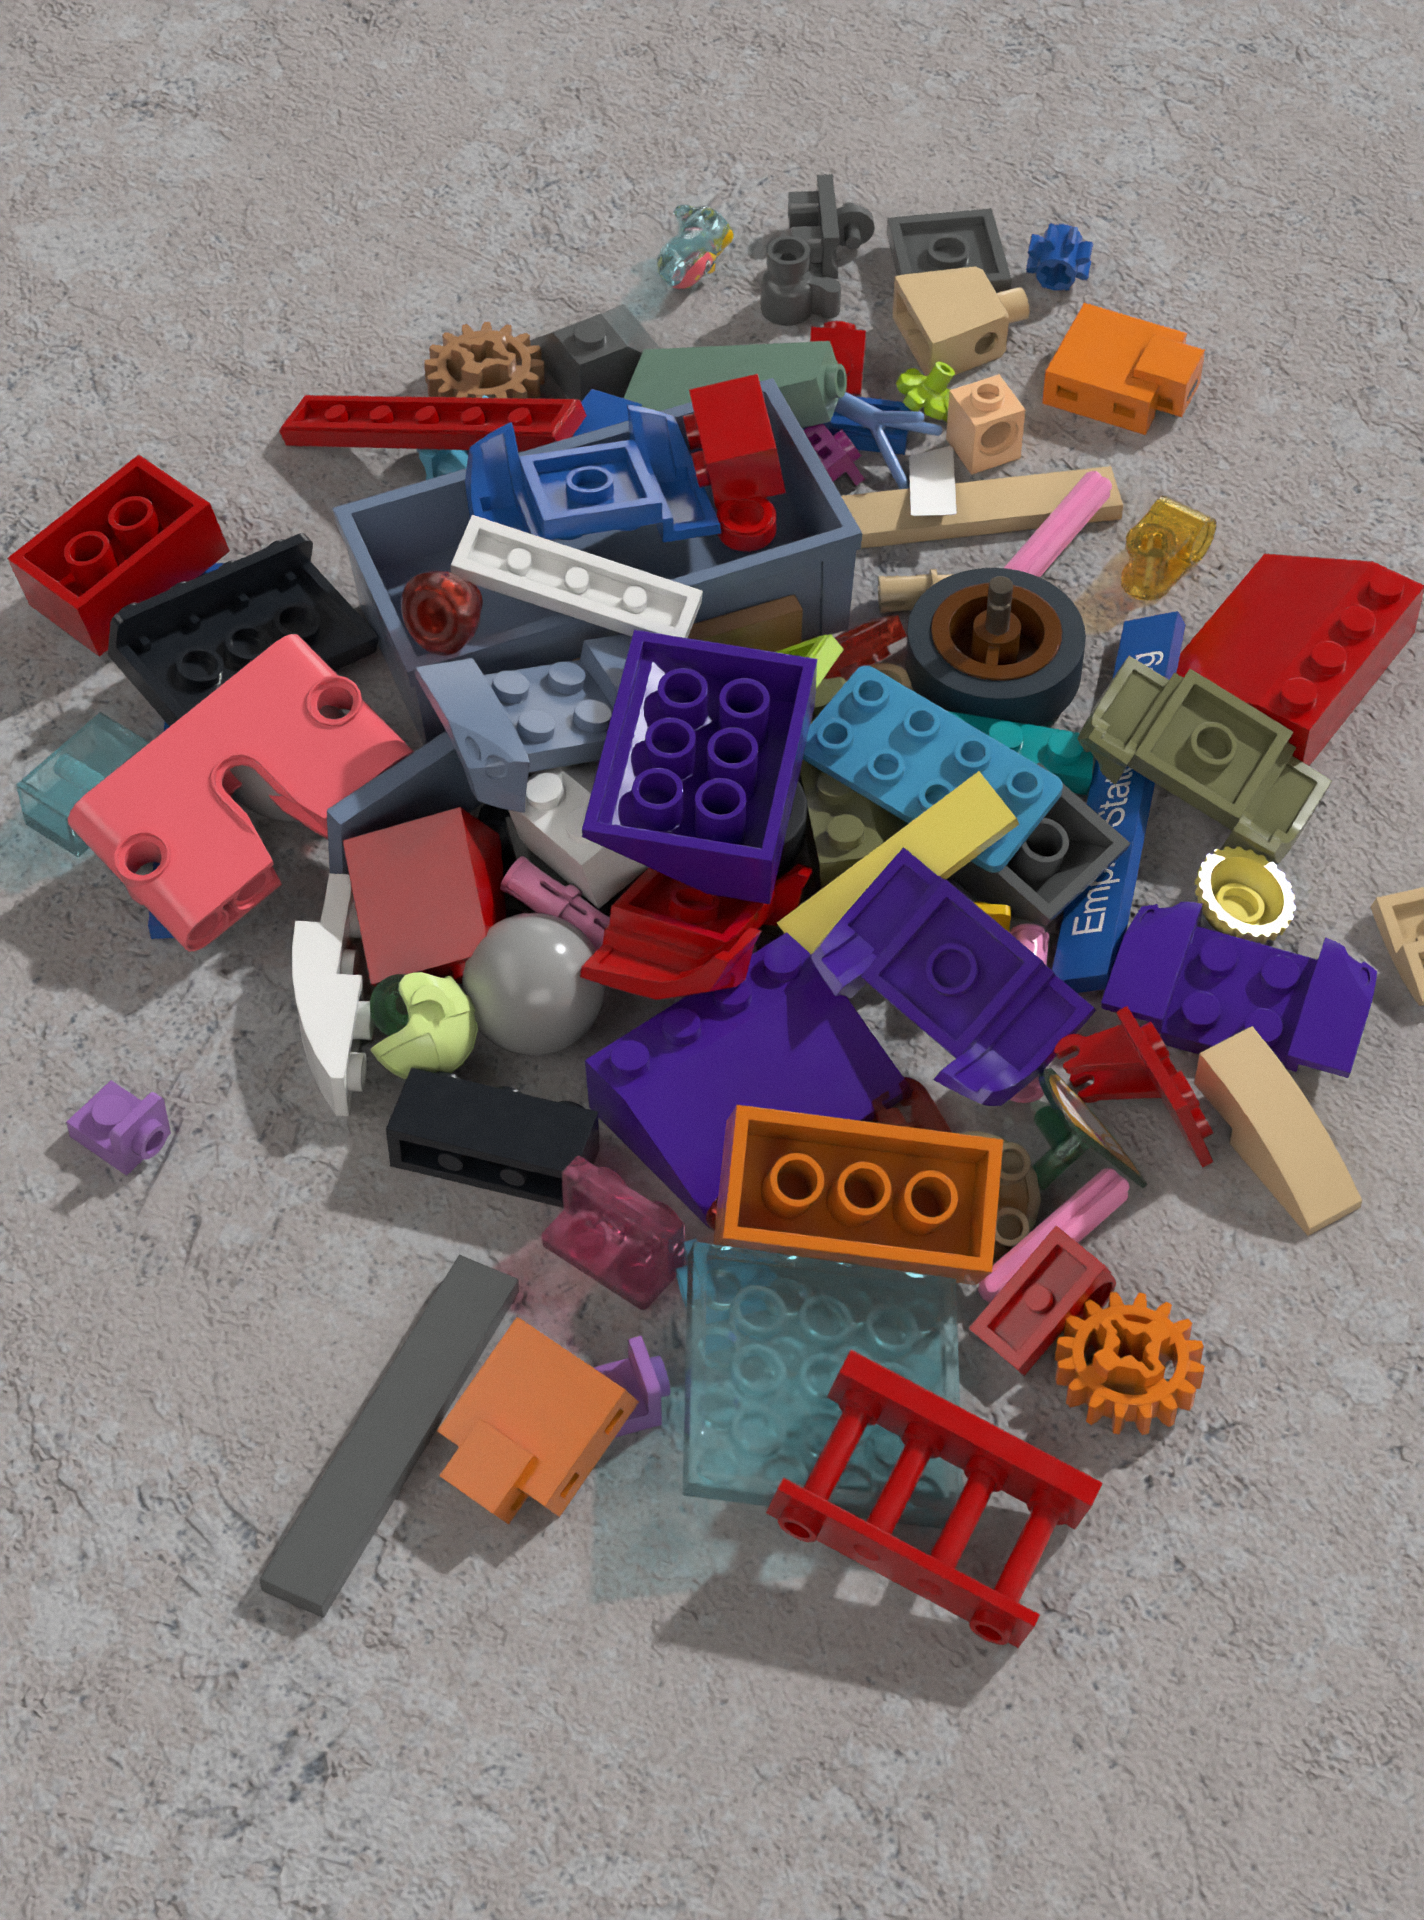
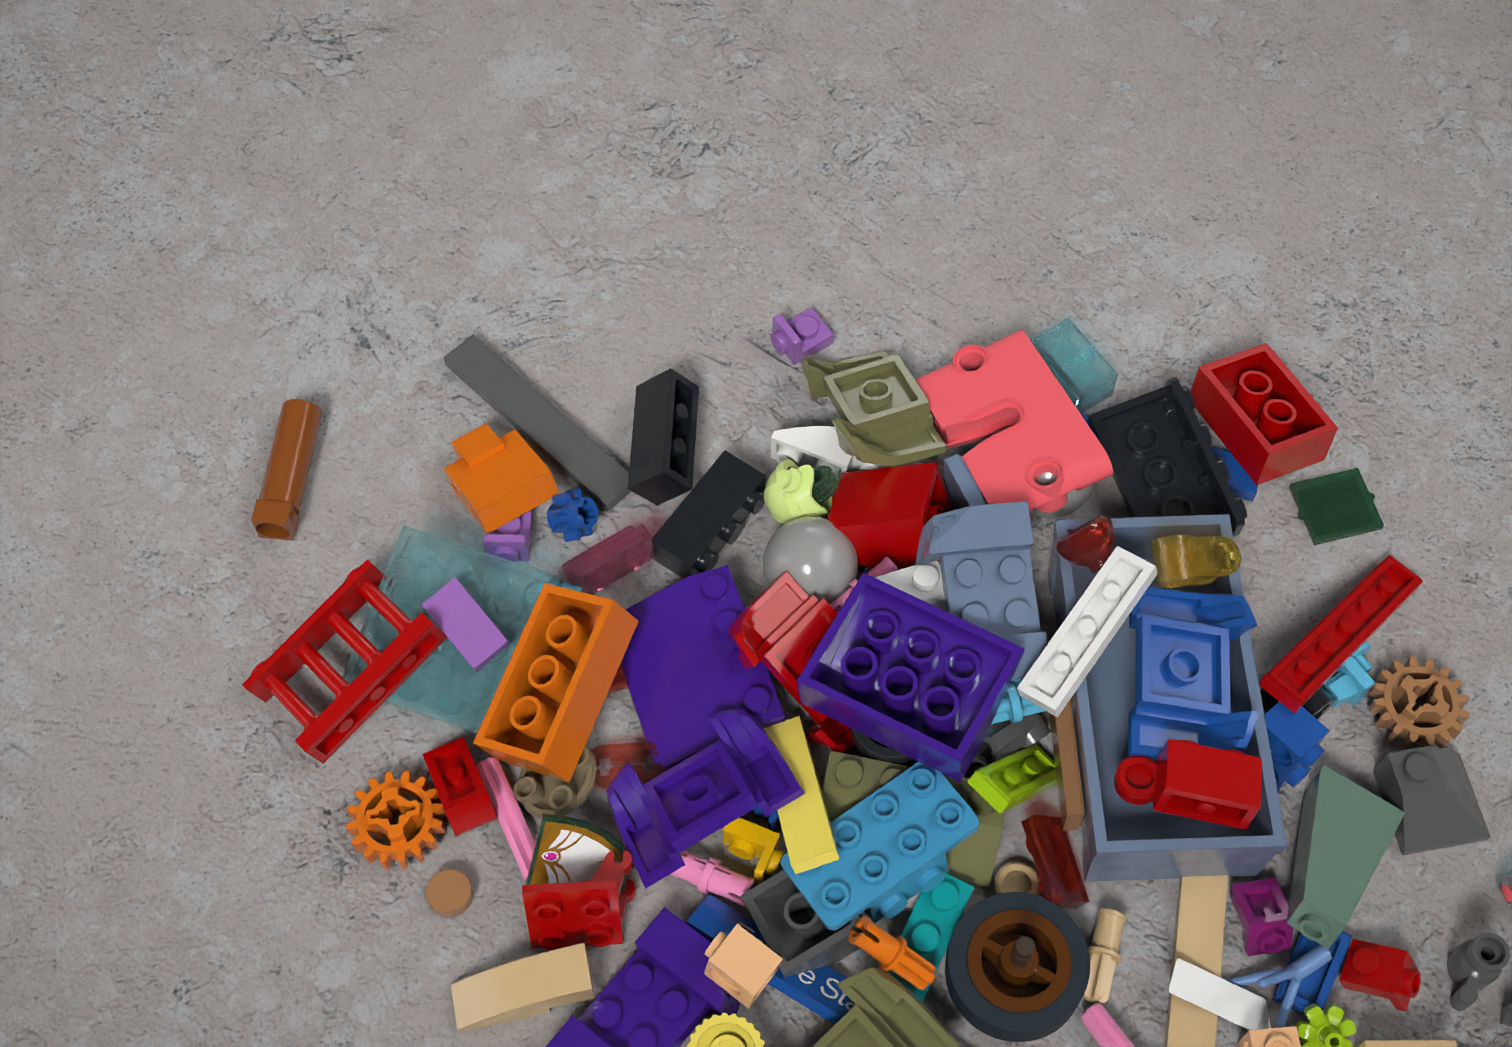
camera: 110 degrees right, 10 degrees up
none -> dark orange piece [251,399,322,541]
none -> medium lavender tile [421,577,511,672]
none -> medium nougat piece [426,869,473,918]
none -> blue gear [547,488,598,542]
none -> black brick [628,368,699,506]
none -> light nougat brick [704,924,783,1009]
none -> olive piece [801,350,947,467]
none -> orange axle [848,916,936,990]
none -> clear yellow piece [1150,535,1241,588]
none -> clear green piece [1289,468,1384,546]

